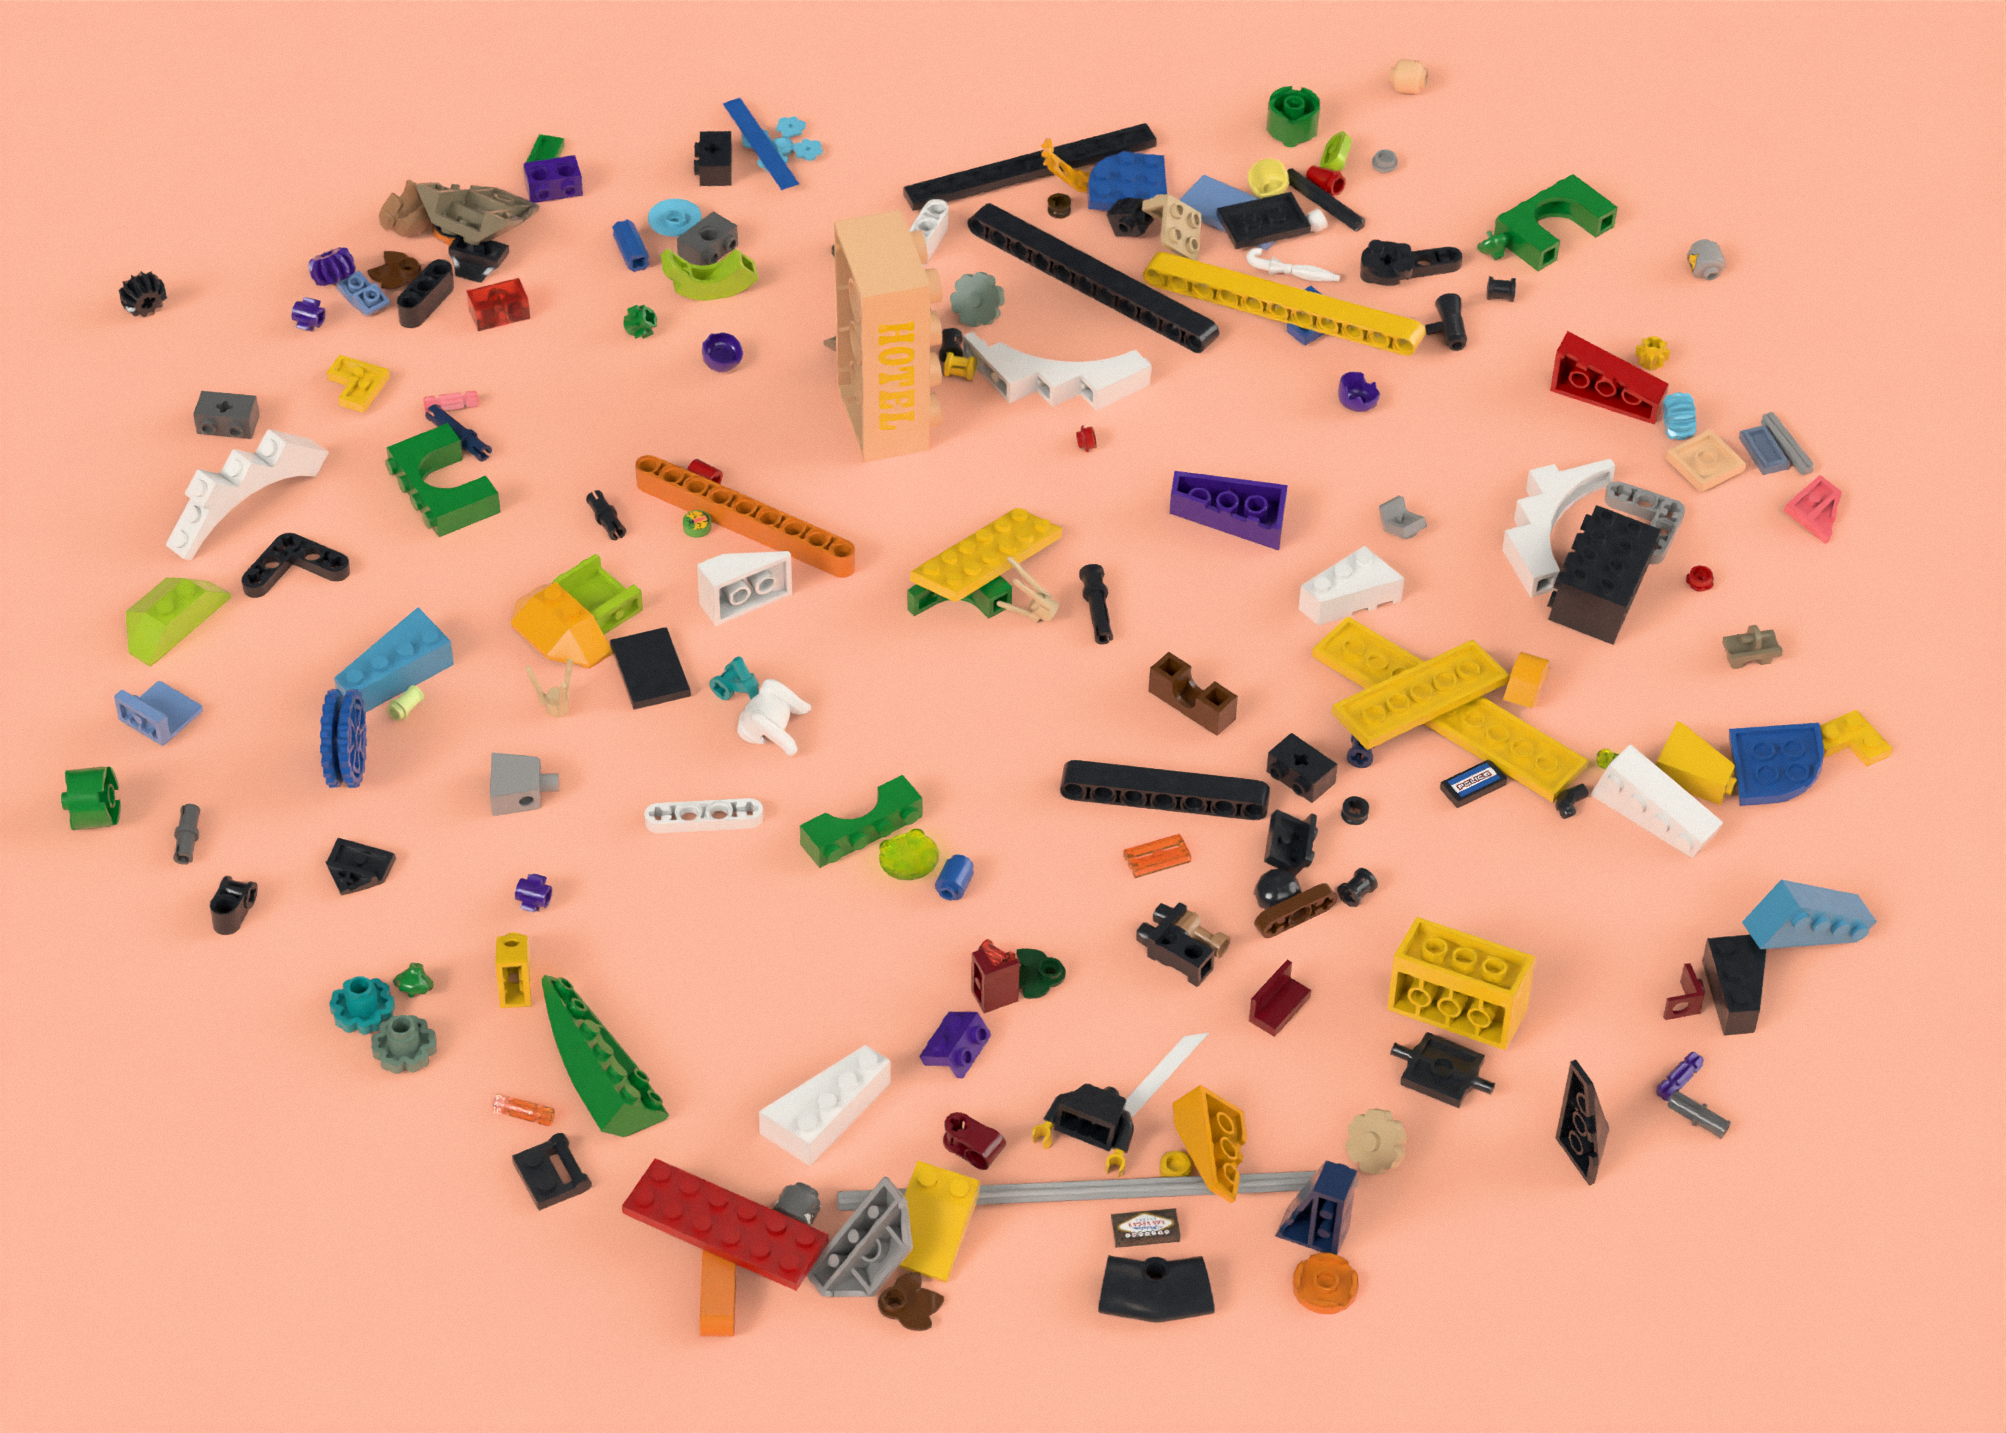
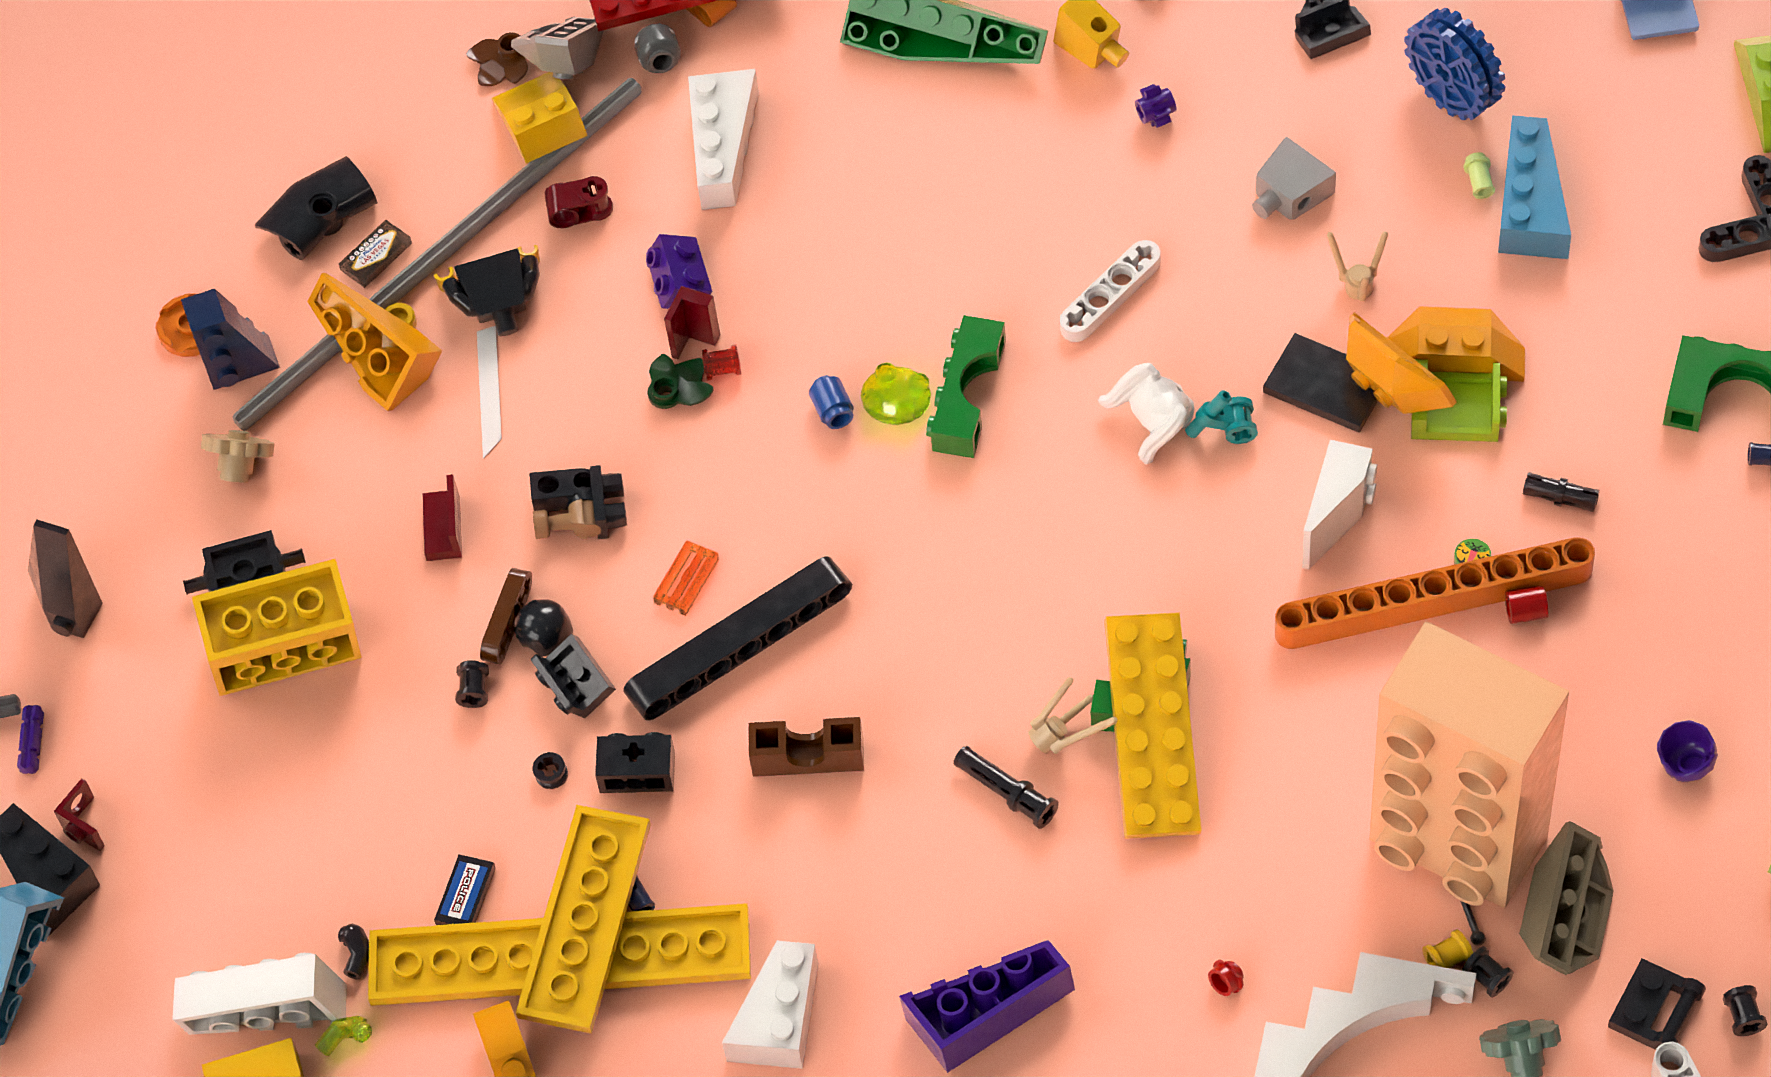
camera: 145 degrees right, 10 degrees up
none -> light orange wedge [1346,312,1457,414]

